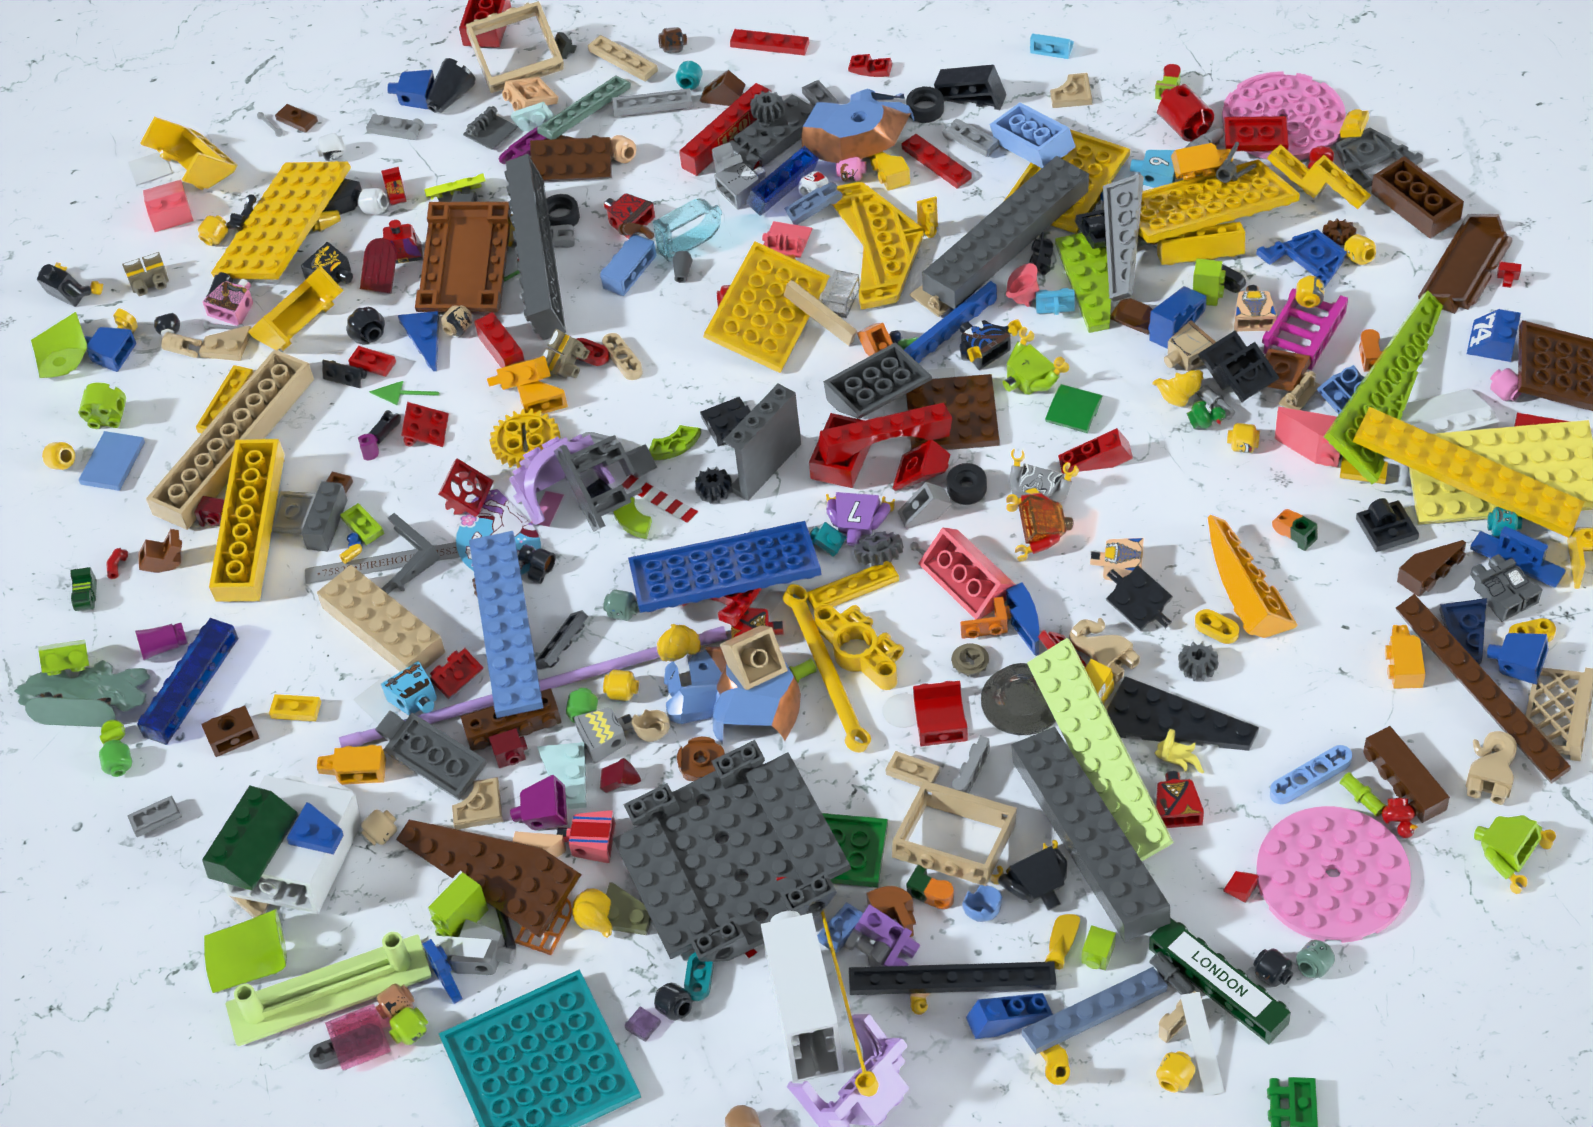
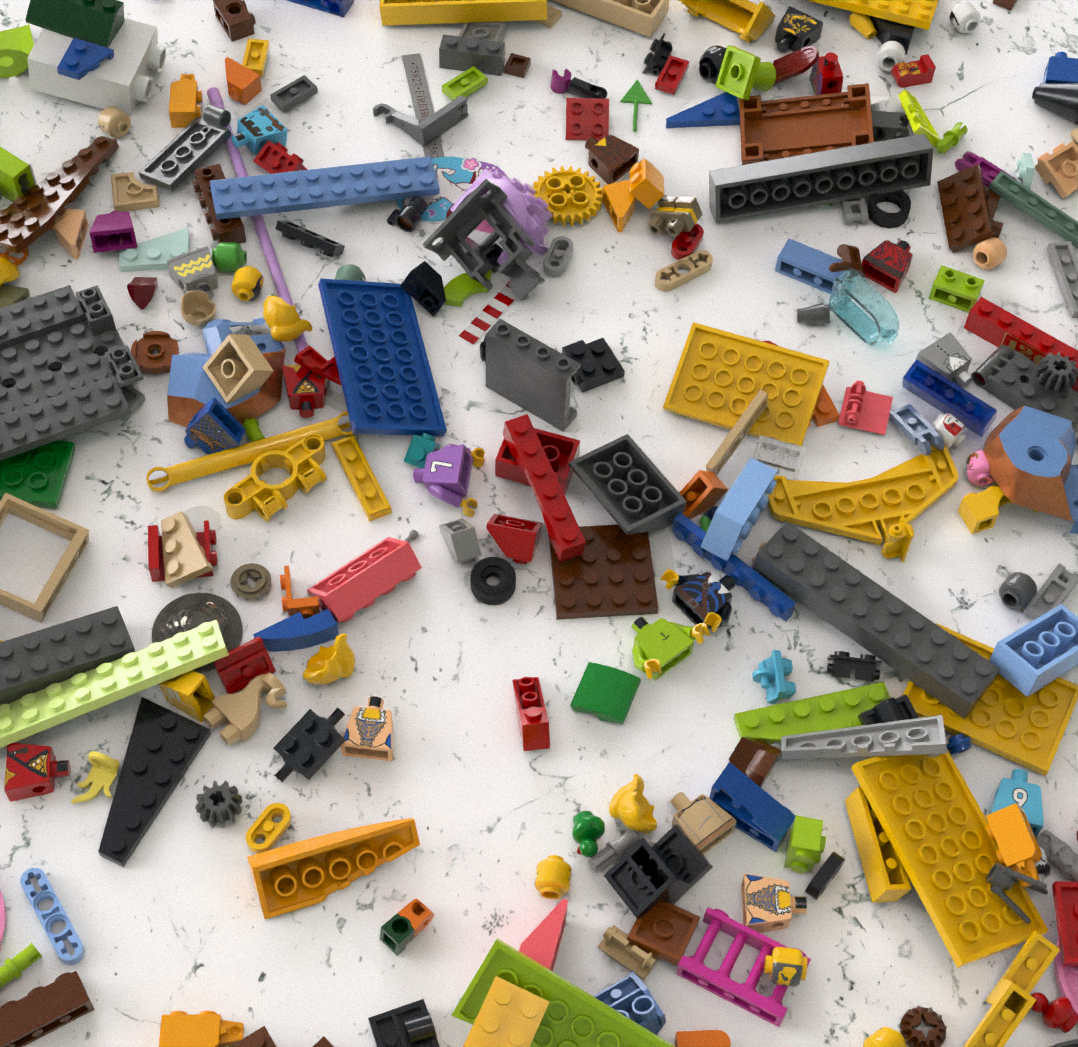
camera: 80 degrees right, 5 degrees up
tan brick [317,565,446,672] -> none
yellow arm [339,533,362,564] -> none
light grey plate [366,114,424,140] -> none
red piece [438,458,494,517] -> none
head [441,305,472,336] -> none
dark grey hinge [463,106,518,150] -> none
red brick [474,312,525,368] -> none
dark red brick [489,728,528,769] -> none
coral torso [557,810,616,863] -> none
lime tile [649,425,701,460] -> none
light grey slope [712,143,743,173] -> none
dark grey gear [853,531,904,566] -> none
tan plate [885,751,940,787] -> none
red plate [901,134,972,189] -> none
light grey plate [952,735,990,793] -> none
coral piece [1006,263,1039,307] -> none
clear orange torso [1006,493,1074,562] -> none
light grey torso [1009,449,1079,517] -> none
blue wing [1256,229,1347,287] -> none
none -> tan wing [161,511,214,588]
none -> blue torso [184,397,246,455]
none -> orange slope [225,57,262,105]
none -> dark grey plate [270,75,318,112]
none -> yellow hair [303,633,356,685]
none -> black slope [400,261,446,317]
none -> reddish brown torso [585,135,639,185]
none -> light blue brick [701,457,778,561]
none -> lime plant [715,45,776,100]
none -> lime brick [928,265,985,313]
none -> lime axle [936,122,968,154]
none -> dark grey head [999,572,1037,609]

